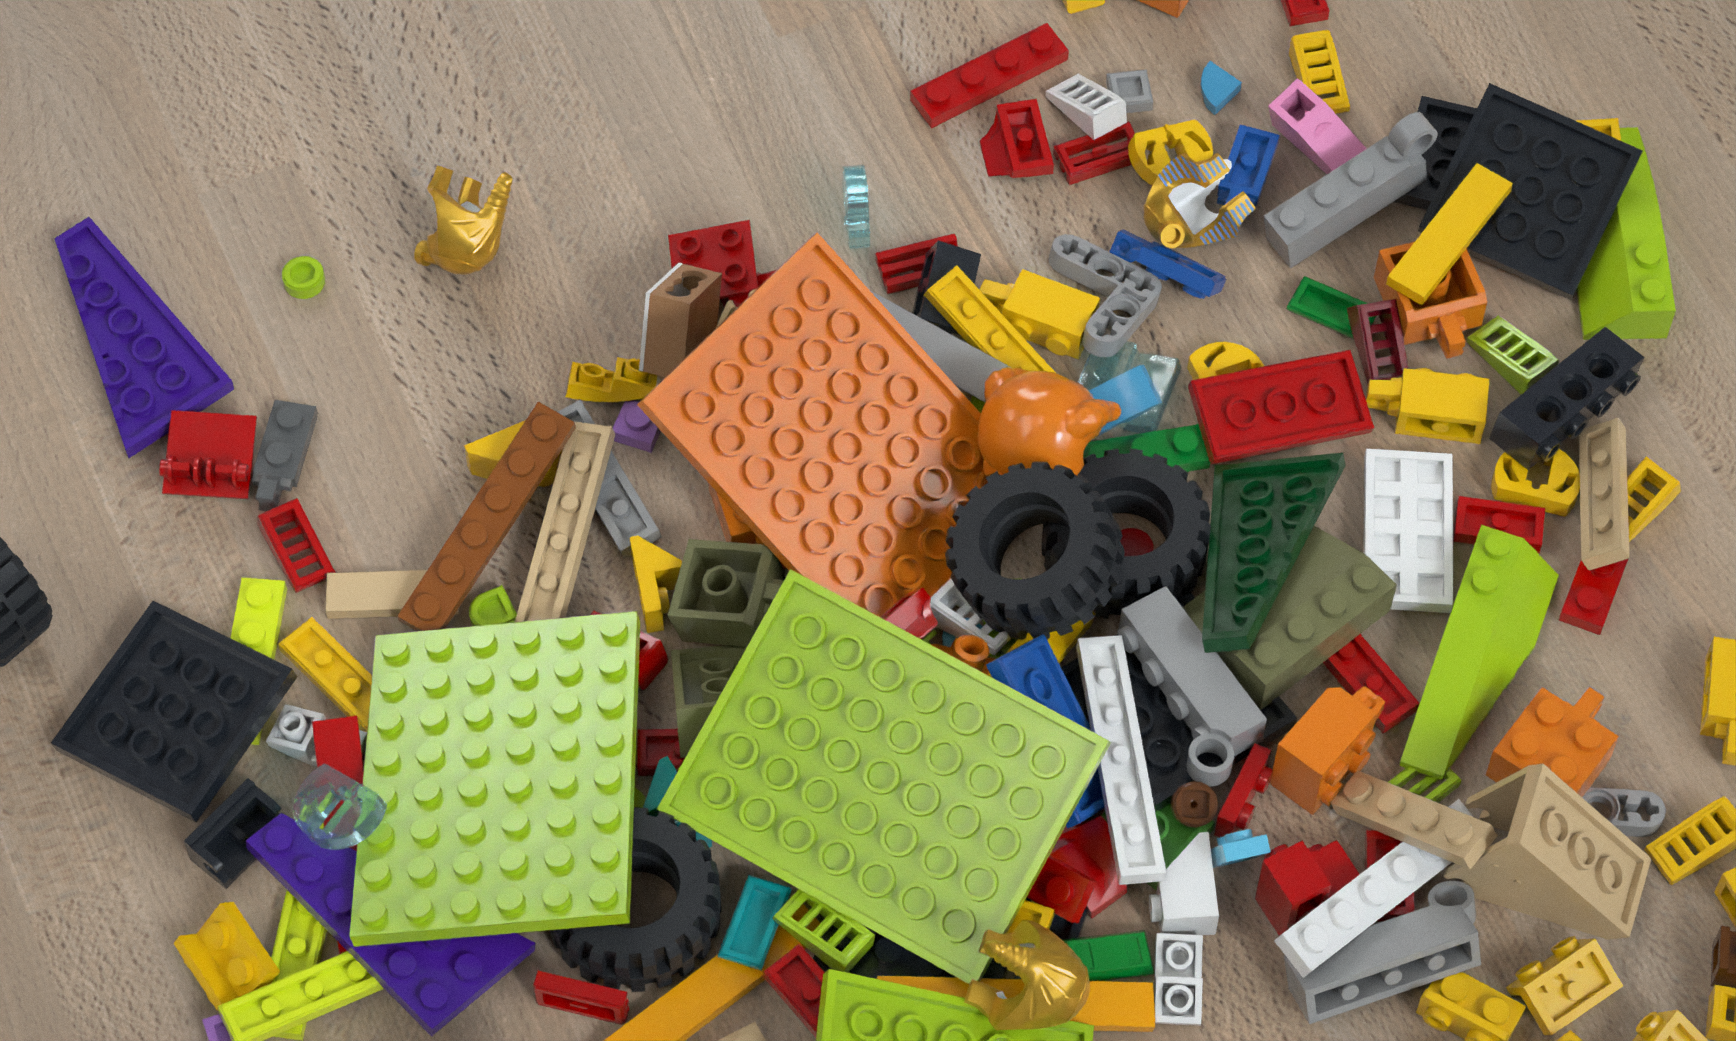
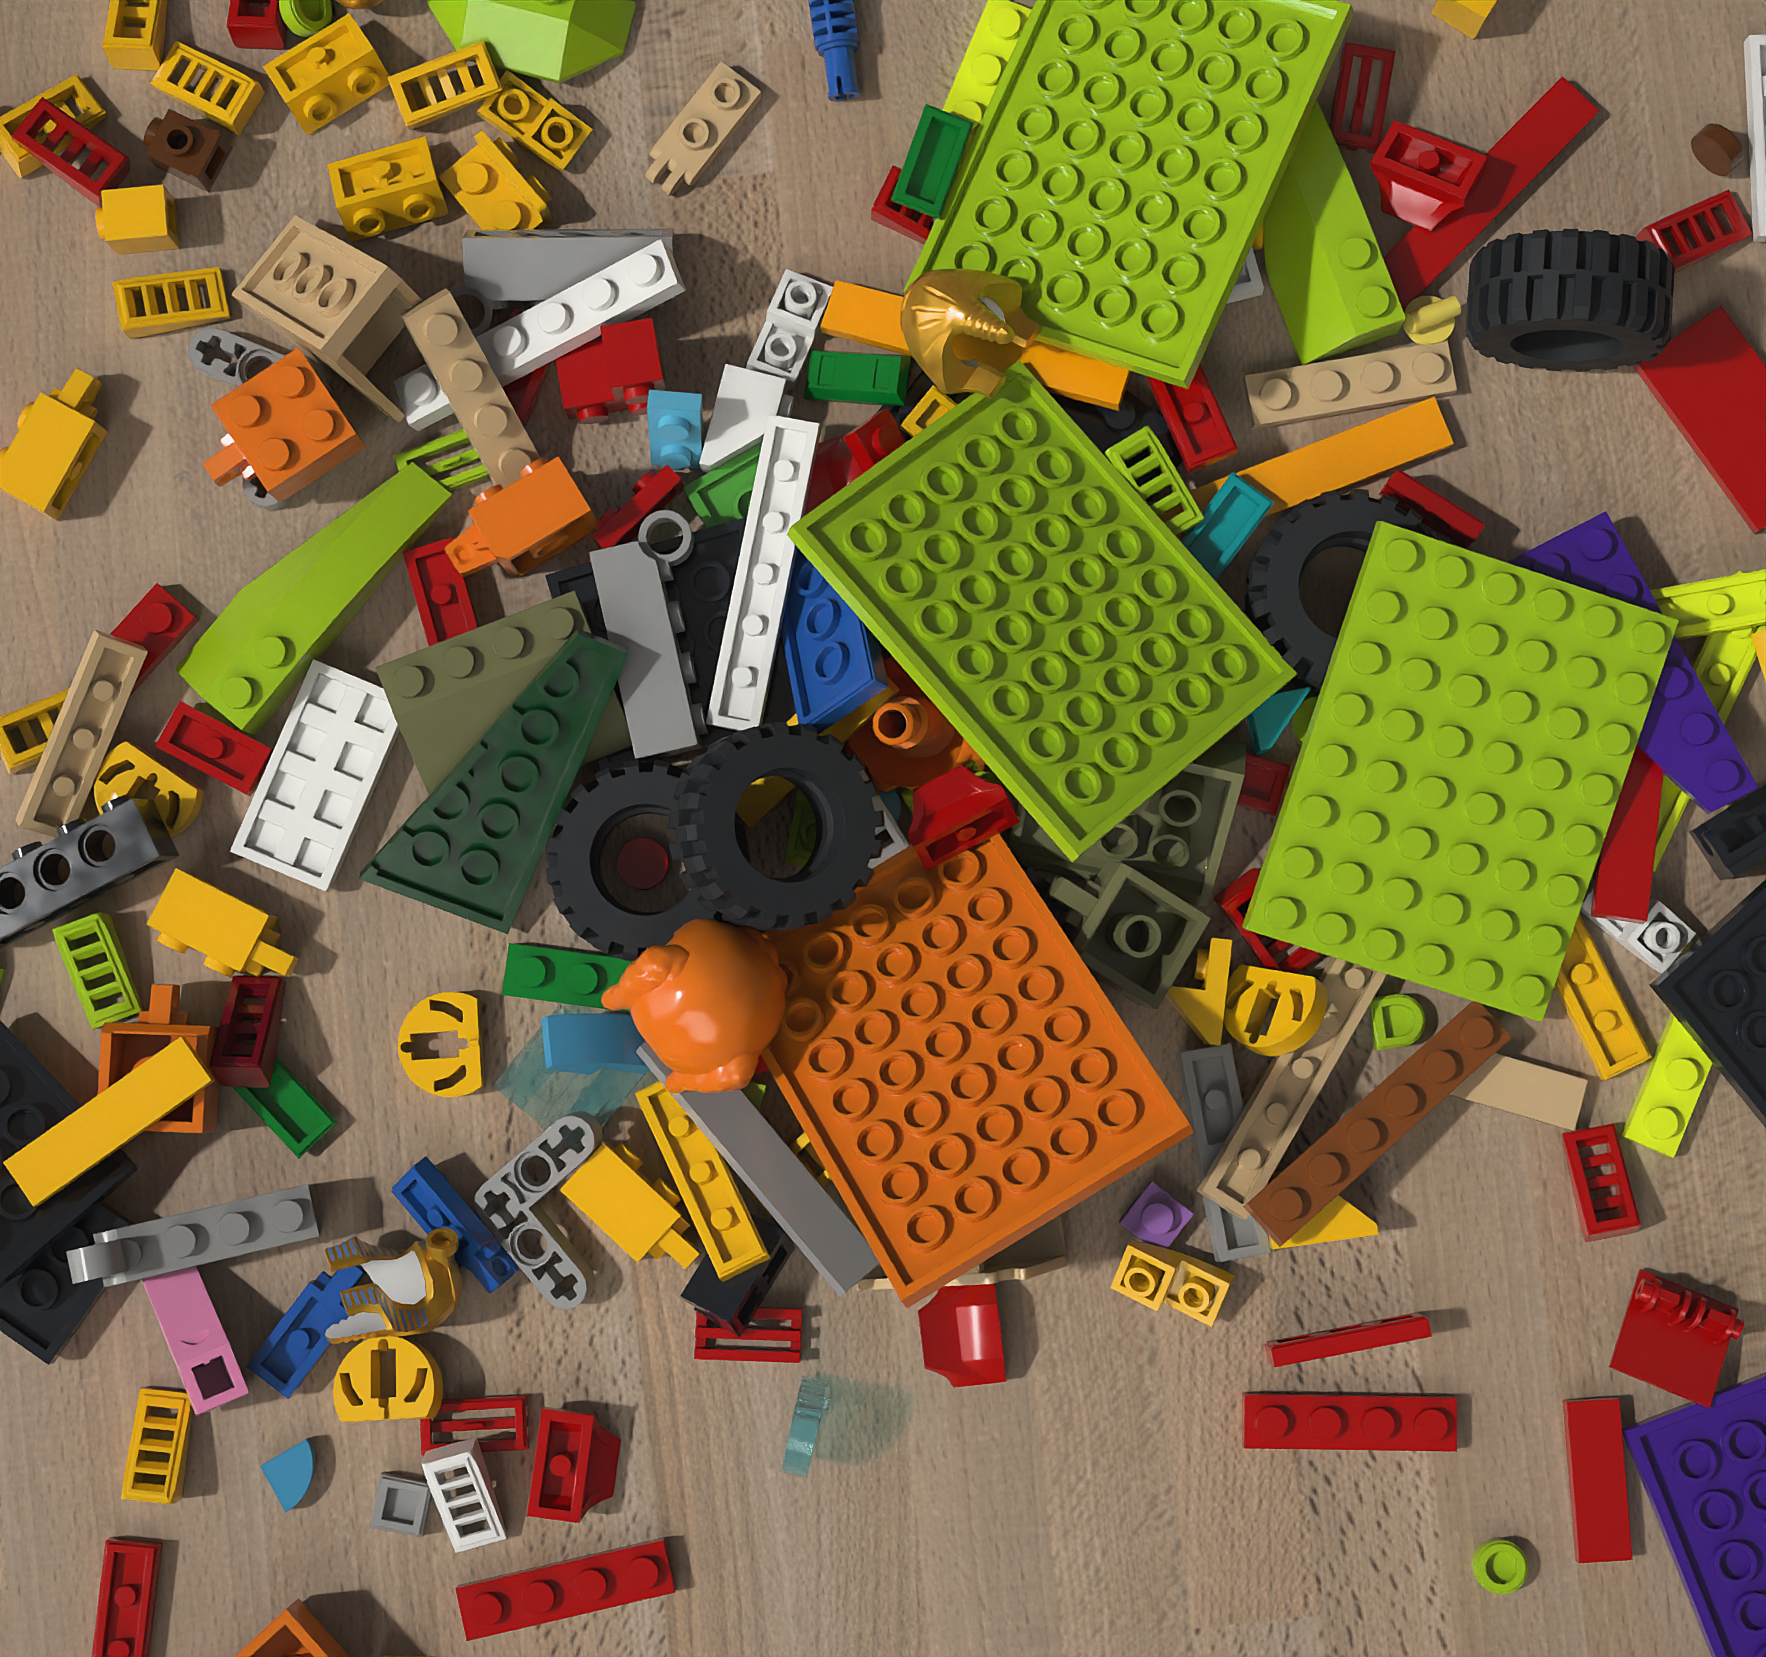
camera: 160 degrees left, 25 degrees up
dark grey hinge [252,400,318,511] -> none
clear light blue piece [293,764,387,850] -> none
pearl gold piece [414,165,512,275] -> none
medium nougat piece [639,263,722,380] -> none
red hinge [668,220,758,299] -> none
reddish brown tile [1170,782,1218,827] -> none
red tile [1188,350,1374,465] -> none
none -> yellow piece [1223,964,1328,1056]
none -> red plate [1242,1393,1457,1452]
none -> red tile [1264,1312,1432,1367]
none -> red tile [1563,1397,1633,1563]

